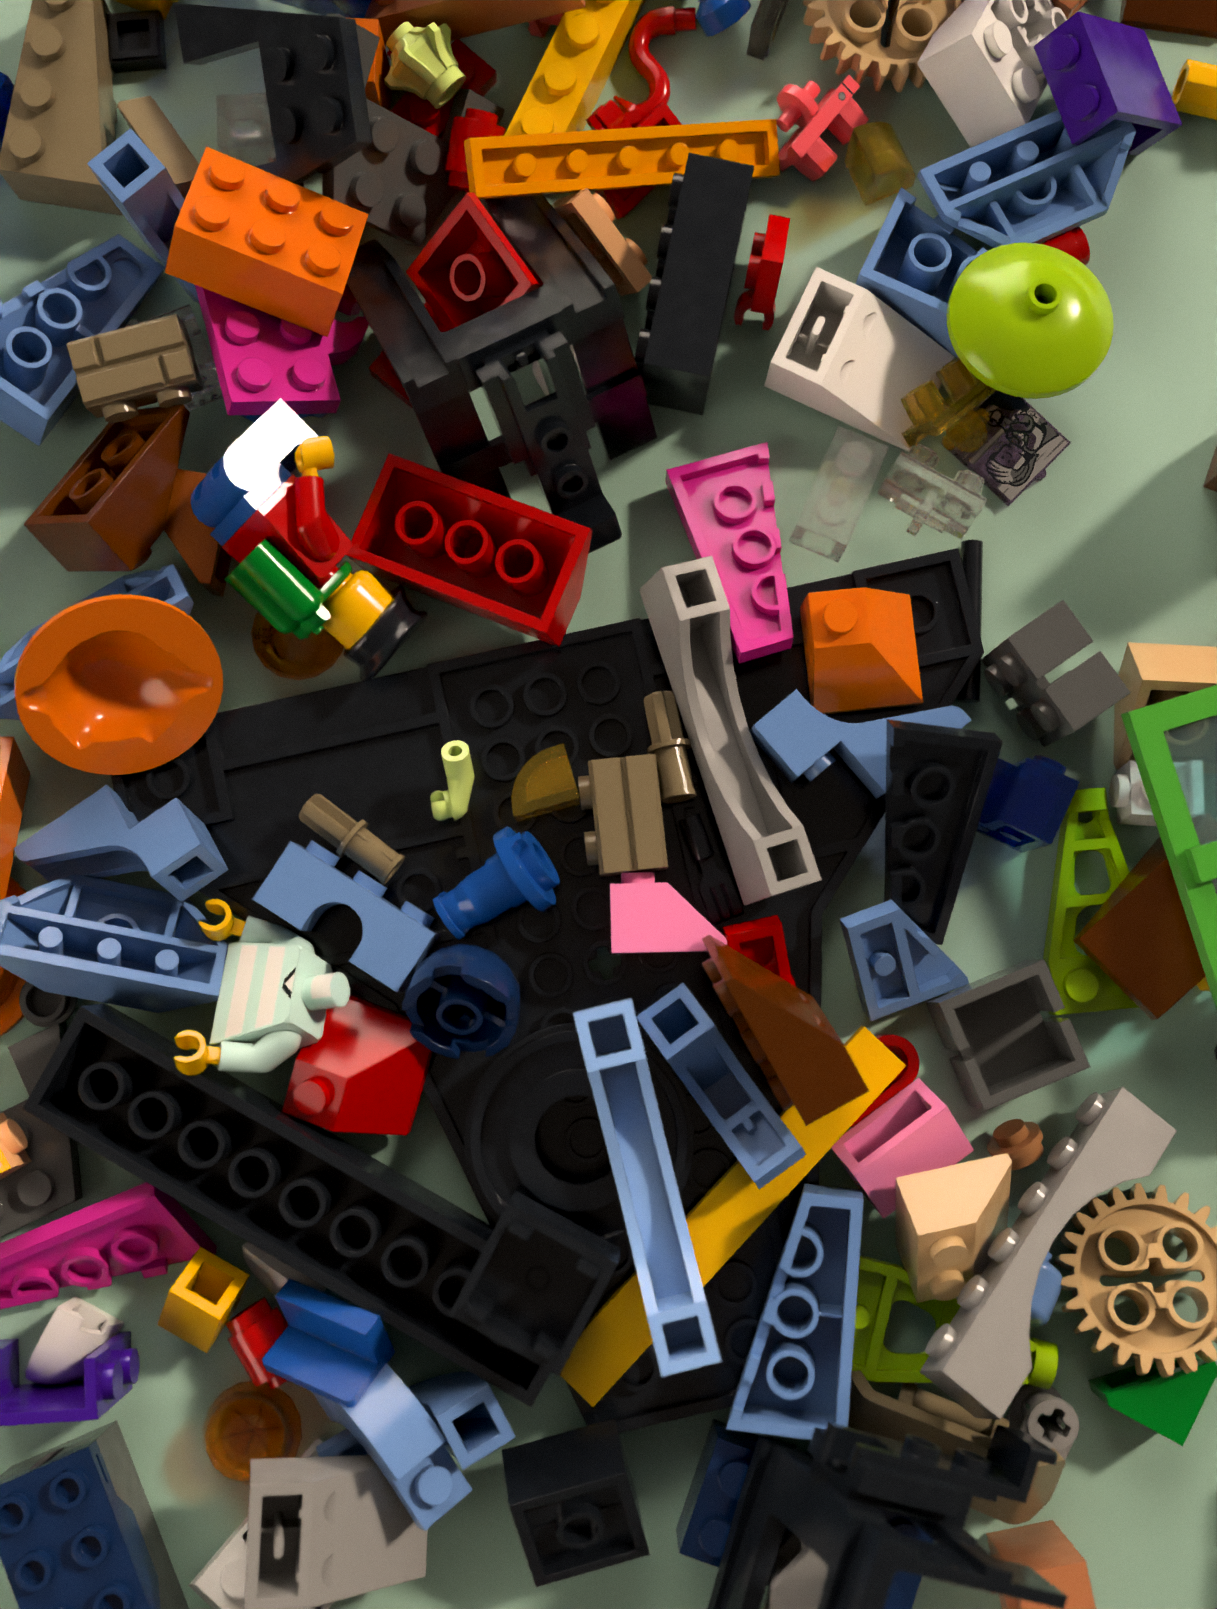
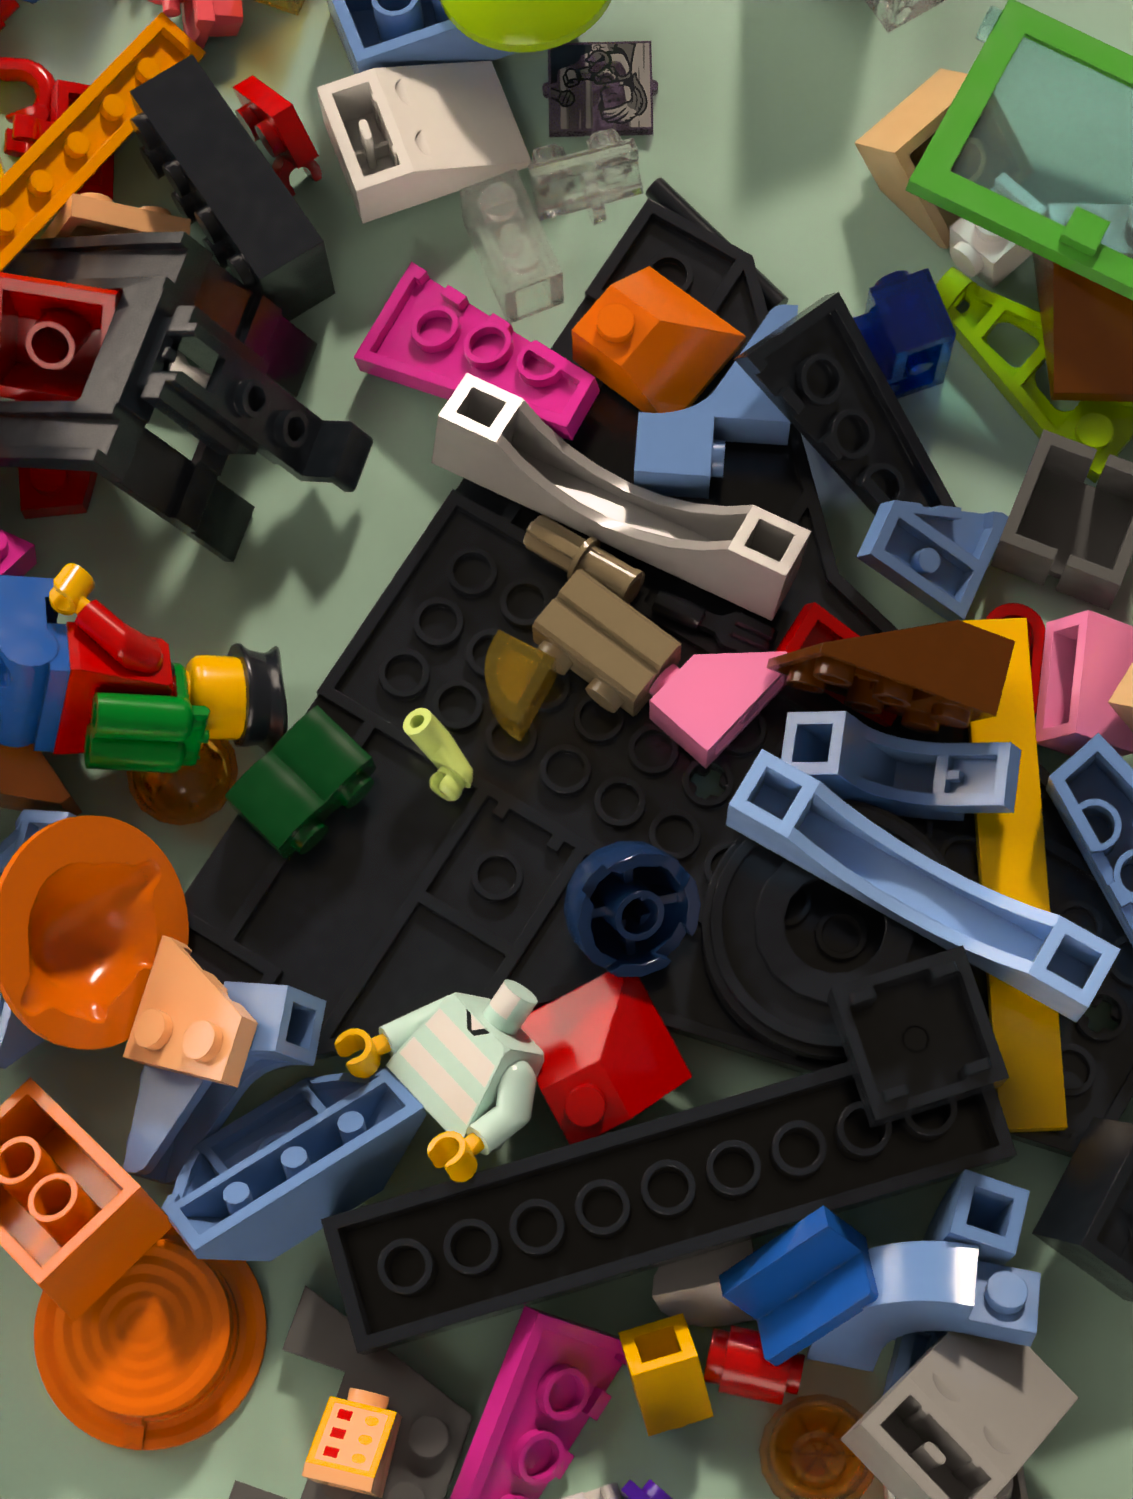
camera: 40 degrees left, 10 degrees down
dark grey plate [19,981,78,1027] -> none
medium blue arch [253,840,440,992] -> none
dark tan axle [299,793,405,885] -> none
red slope [346,453,592,647] -> none
blue piece [433,826,560,940] -> none
clear yellow hips [900,357,997,453] -> none
dark grey piece [981,600,1131,747] -> none
none -> light nougat wing [123,935,258,1088]
none -> dark green brick [225,705,376,859]

